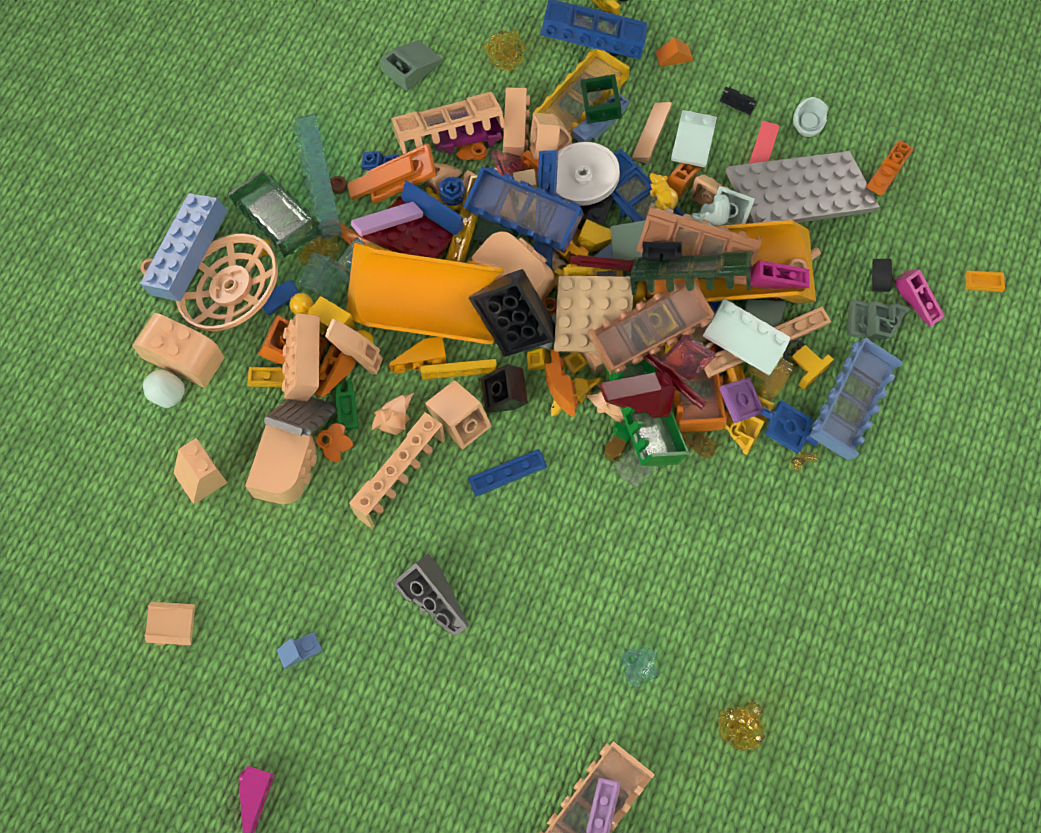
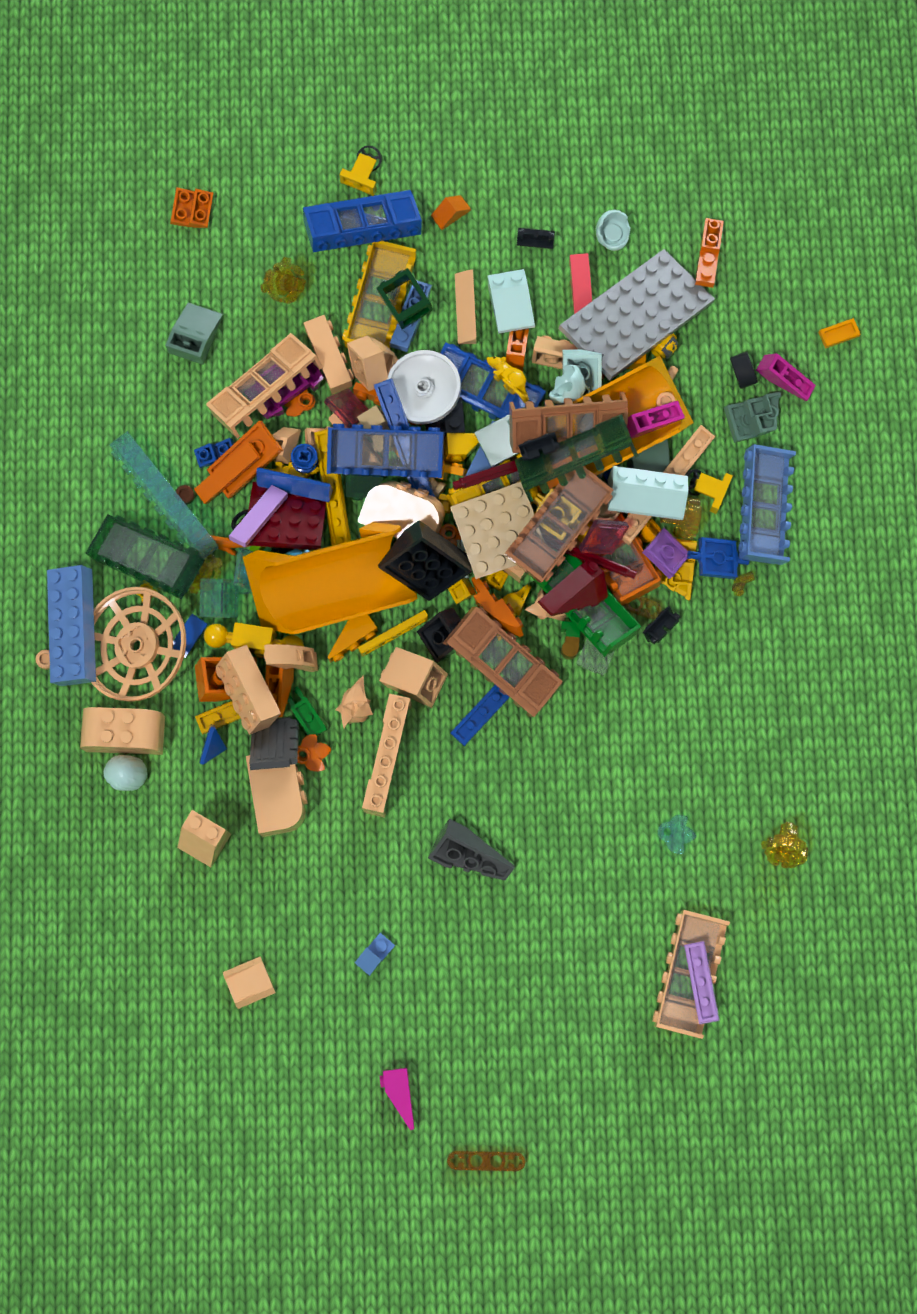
camera: 25 degrees left, 10 degrees up
none -> blue slope [199,724,227,765]
none -> nougat window [443,607,563,717]
none -> black hinge [643,606,681,644]
none -> yellow head [651,333,678,359]

